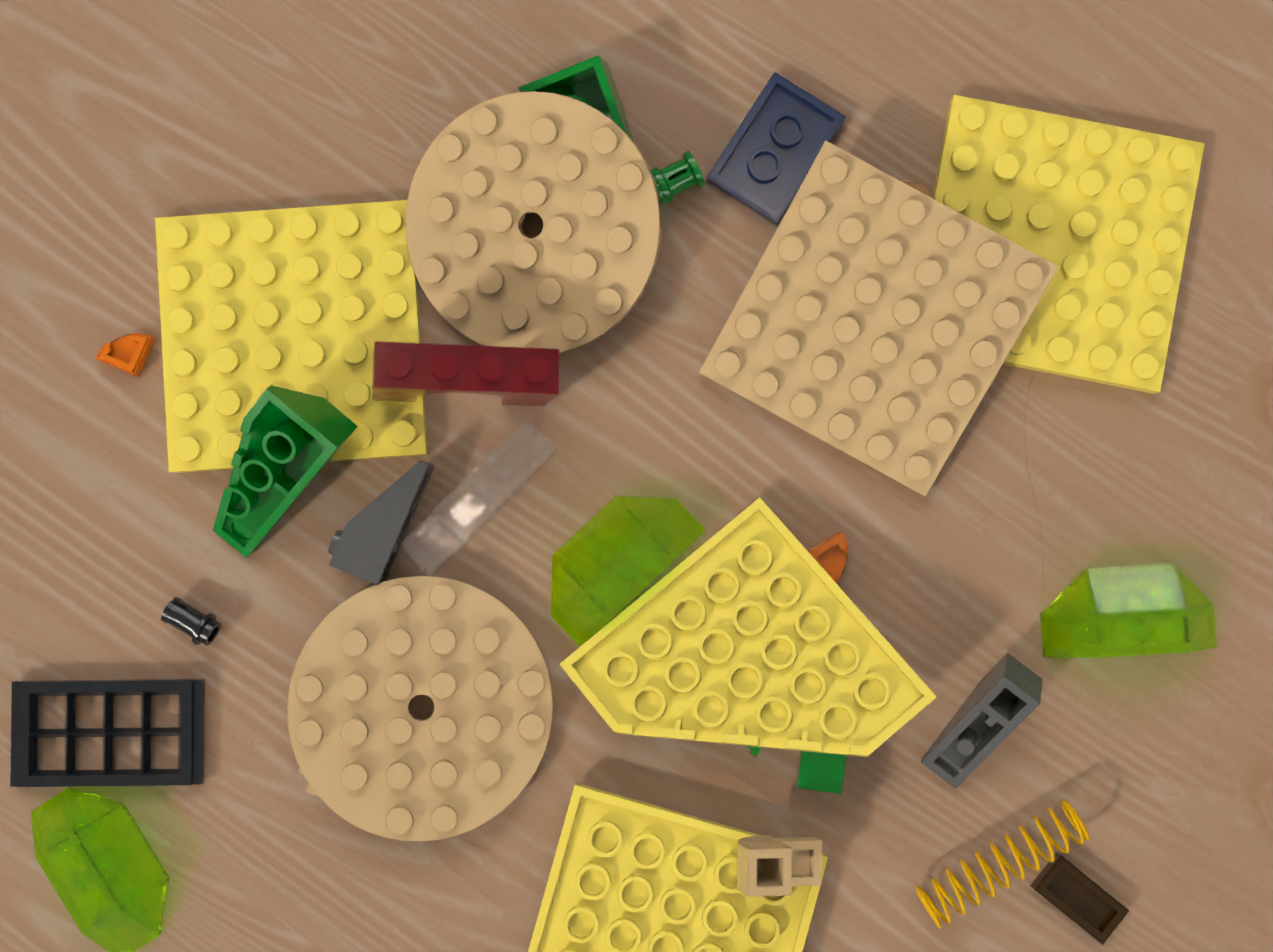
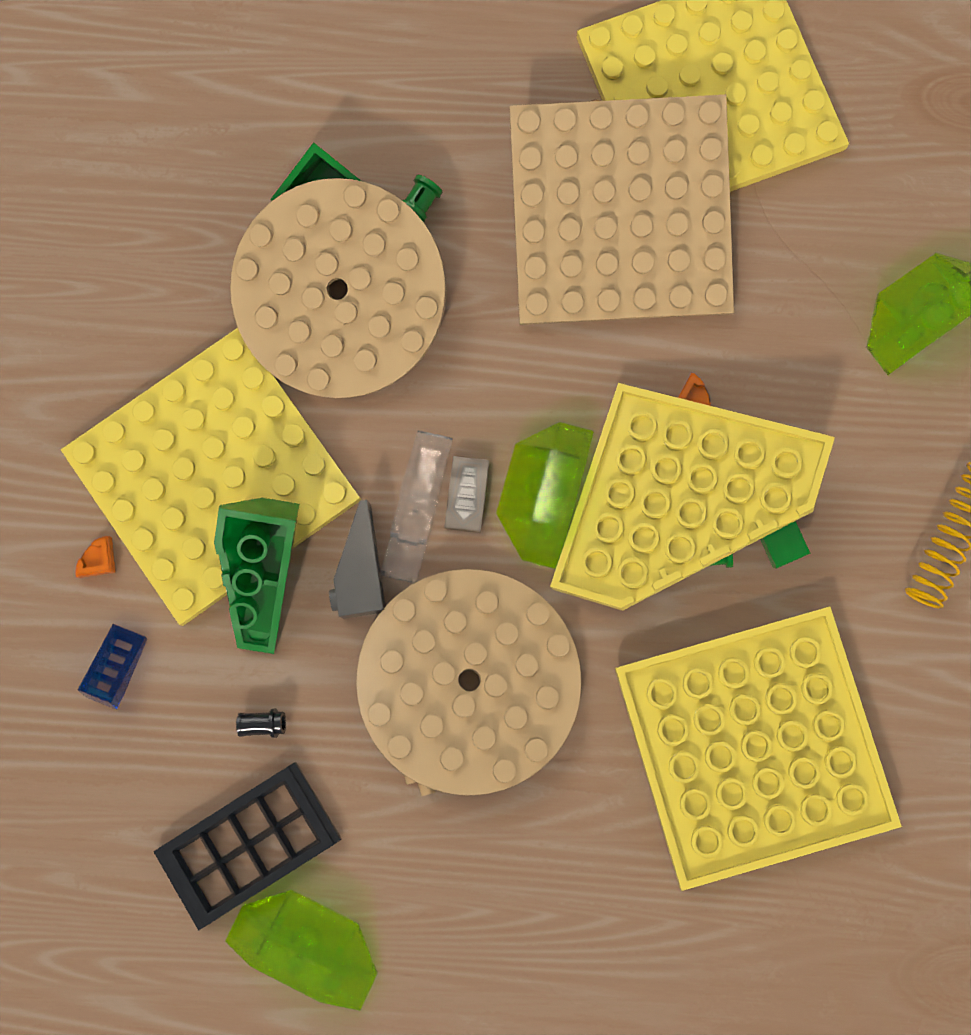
camera: 25 degrees left, 5 degrees down
dark red arch [372,341,559,406] -> none
dark blue tile [706,72,846,225] -> none
tan brick [737,835,822,897] -> none
dark grey slope [921,653,1043,789] -> none
none -> clear blue slope [78,624,147,710]
none -> tile [444,456,489,533]

